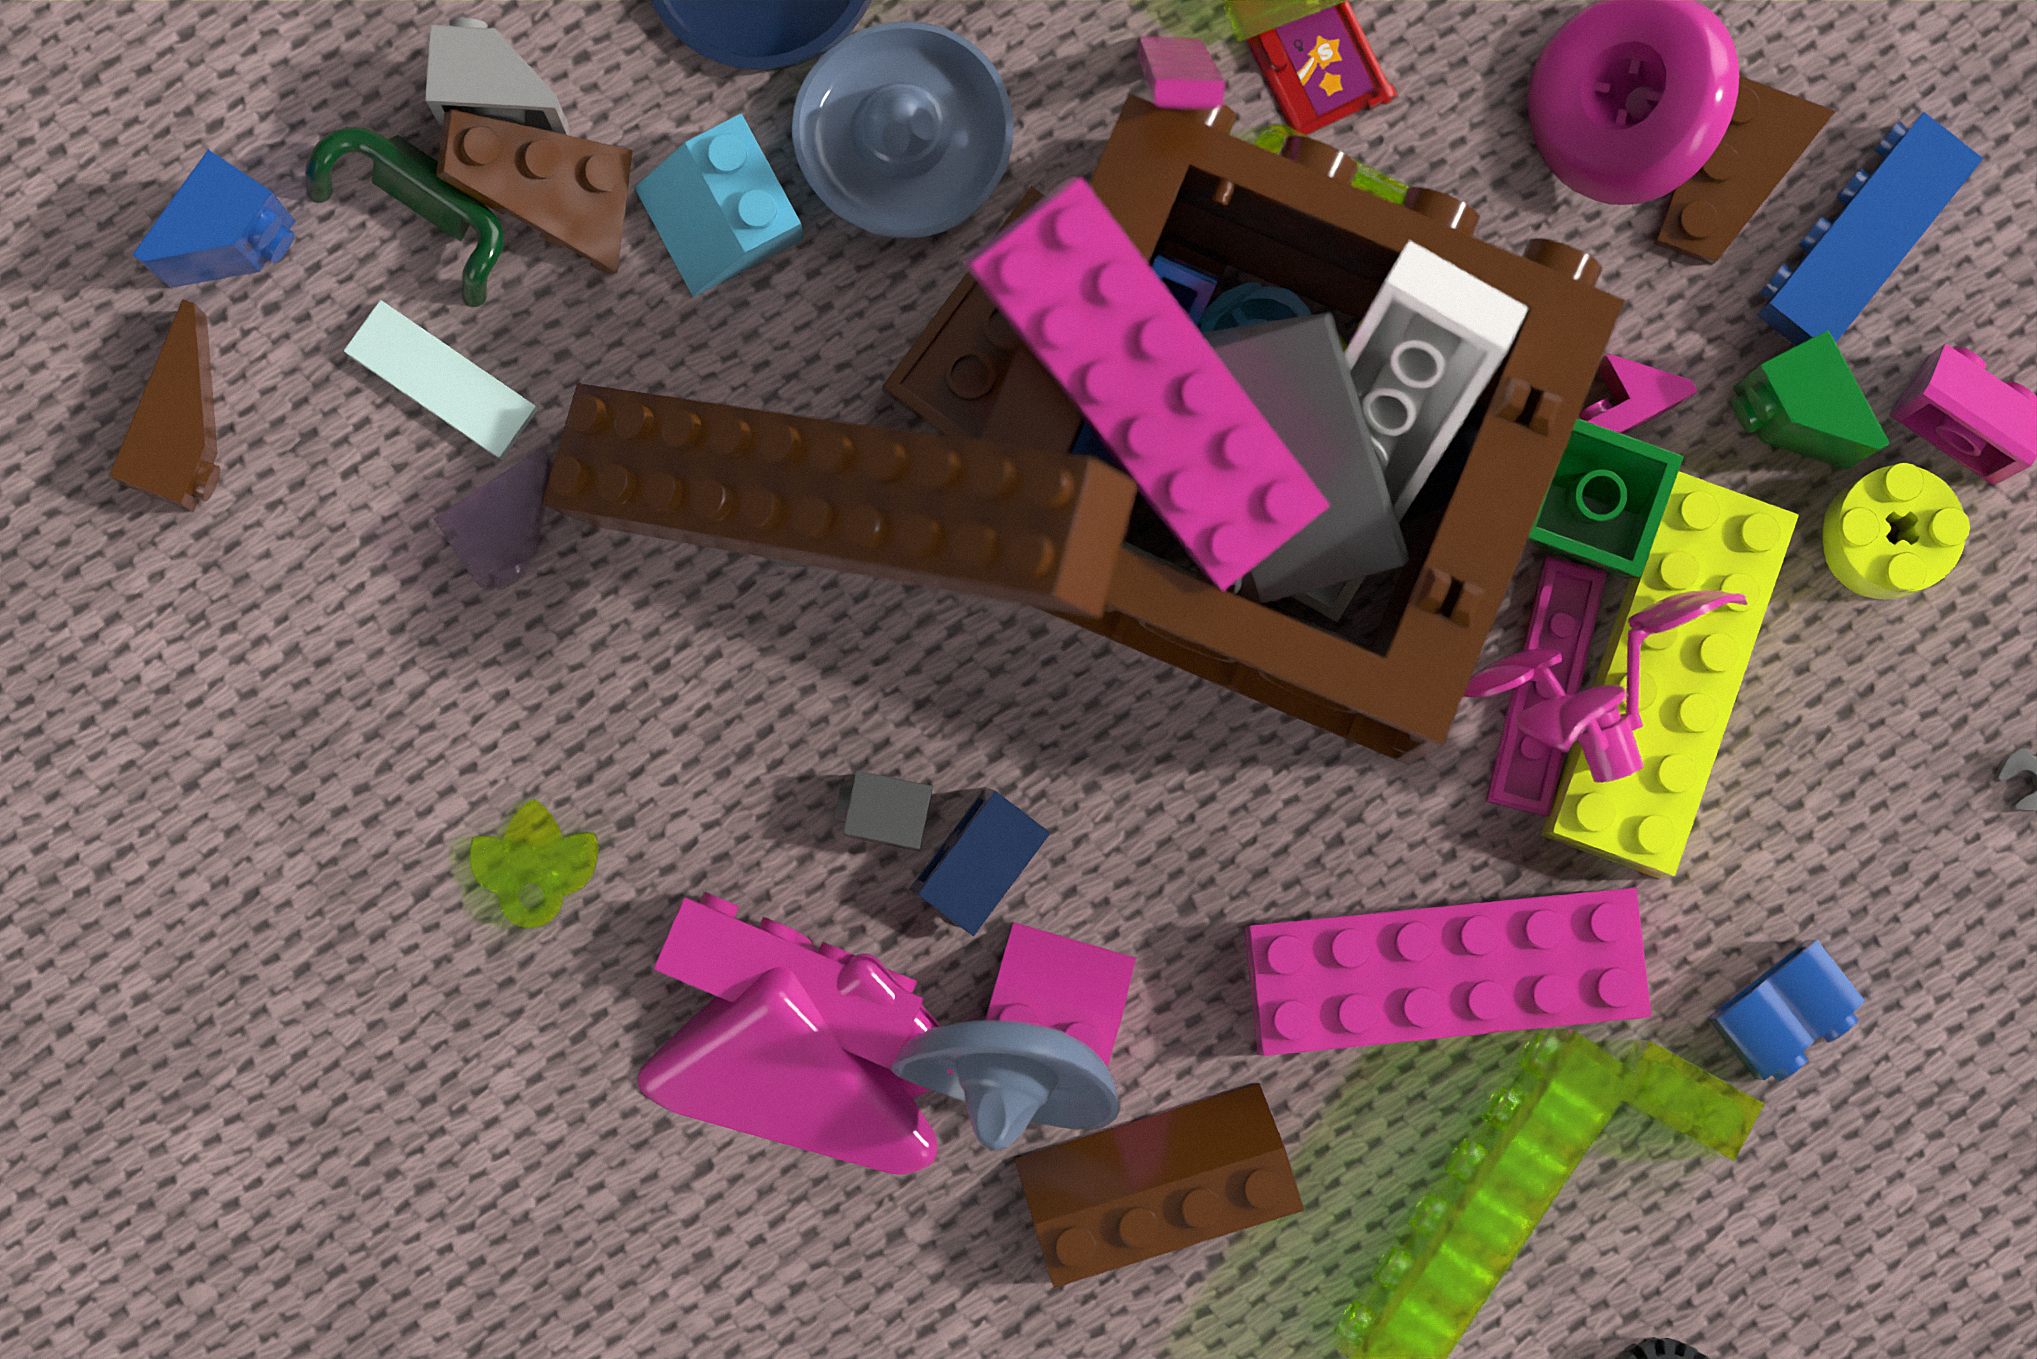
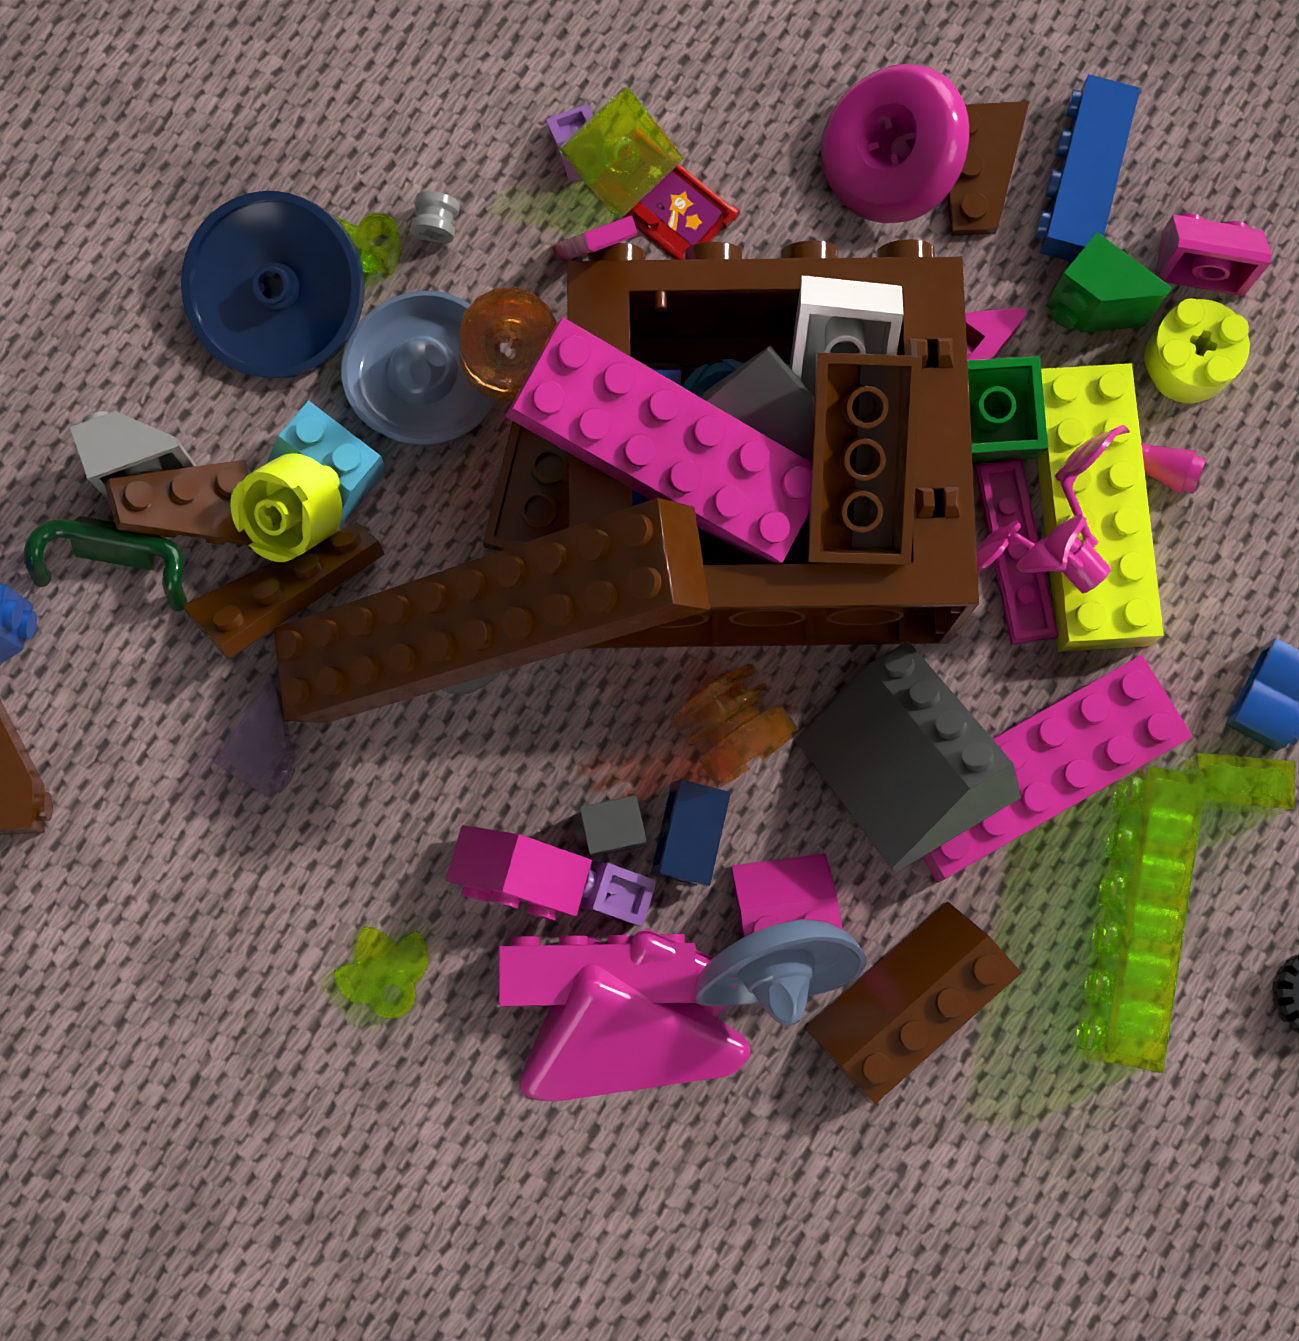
camera: 15 degrees left, 5 degrees down
light aqua tile [344,300,538,461] -> none
none -> reddish brown wing [182,522,385,659]
none -> neon yellow brick [230,453,343,562]
none -> dark pink brick [445,825,592,921]
none -> clear orange wheel [459,287,557,402]
none -> medium lavender bracket [579,861,657,927]
none -> clear orange wheel [671,664,799,788]
none -> dark grey slope [797,641,1021,873]
none -> reddish brown slope [807,352,922,565]
none -> dark pink cone [1141,442,1207,494]

